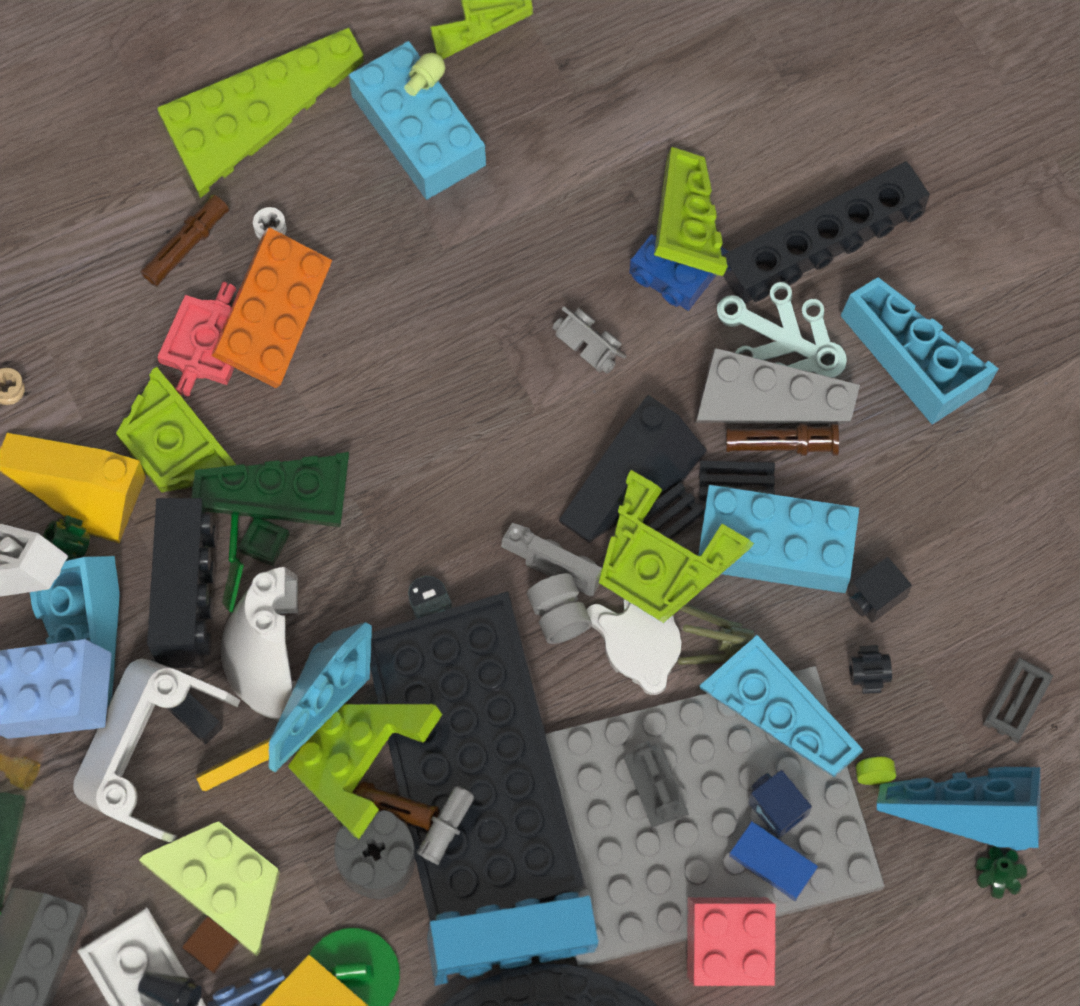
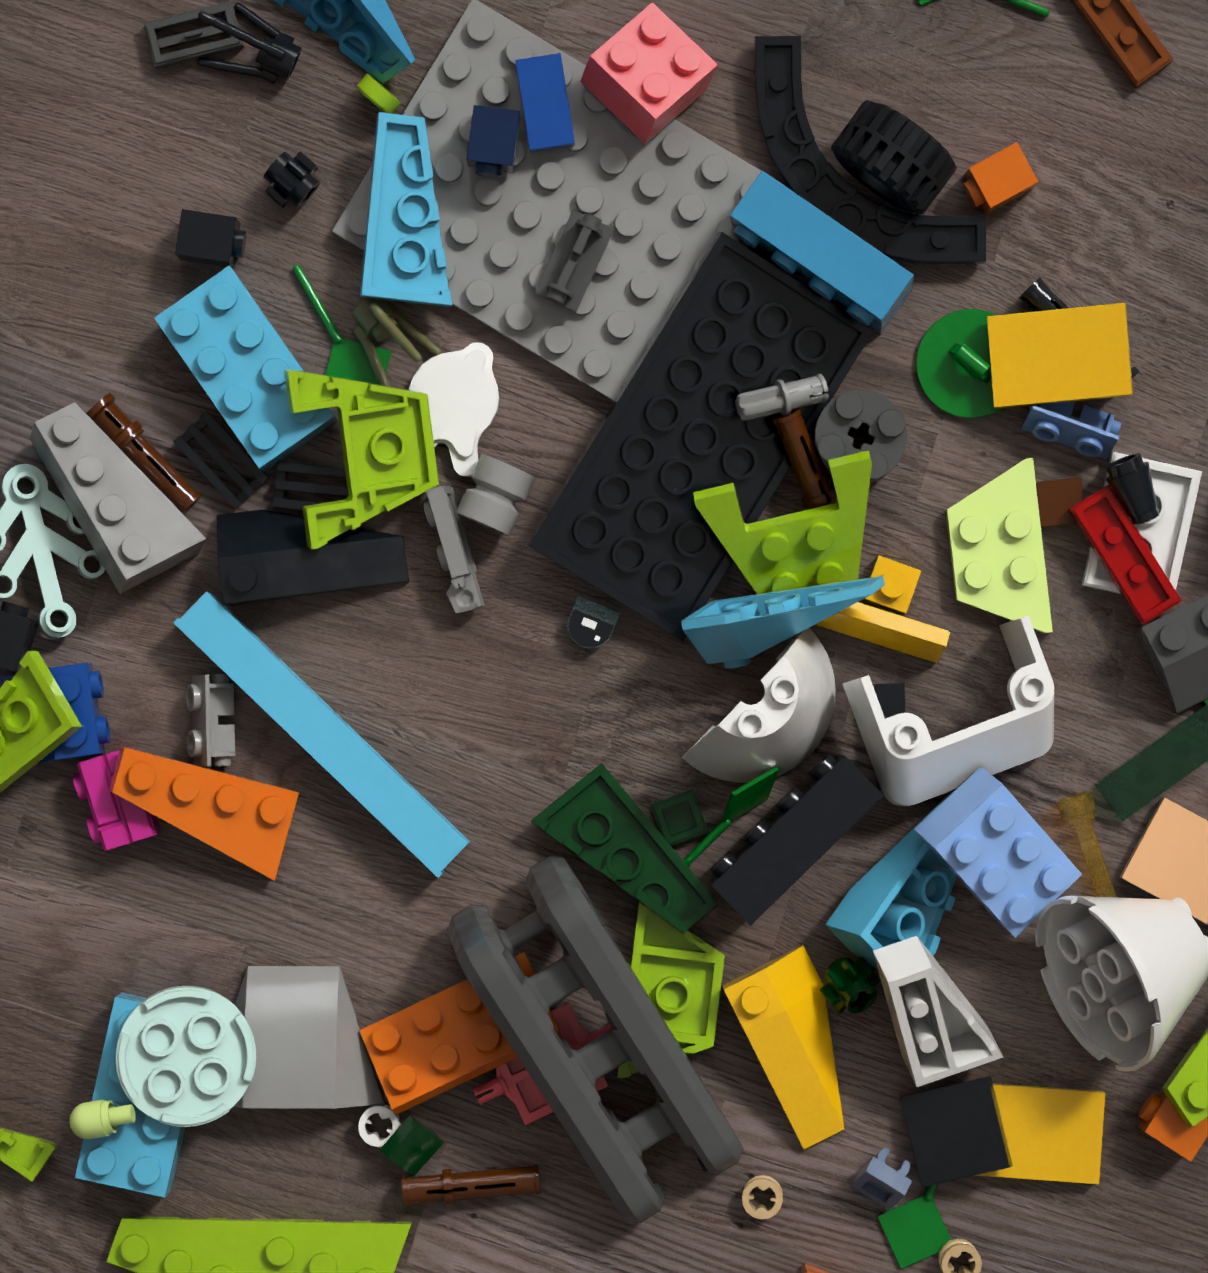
camera: 135 degrees left, 20 degrees up
none -> dark pink brick [73,747,161,851]
none -> orange wing [109,746,299,881]
none -> light aqua tile [115,986,256,1127]
none -> medium azure tile [173,591,470,878]
none -> black plant [197,3,302,84]
none -> light grey wedge [233,965,385,1109]
none -> green piece [293,265,392,385]
none -> dark green tile [380,1116,444,1177]
none -> dark grey beam [447,856,744,1223]
none -> yellow plate [864,555,921,614]
none -> red tile [1068,485,1182,626]

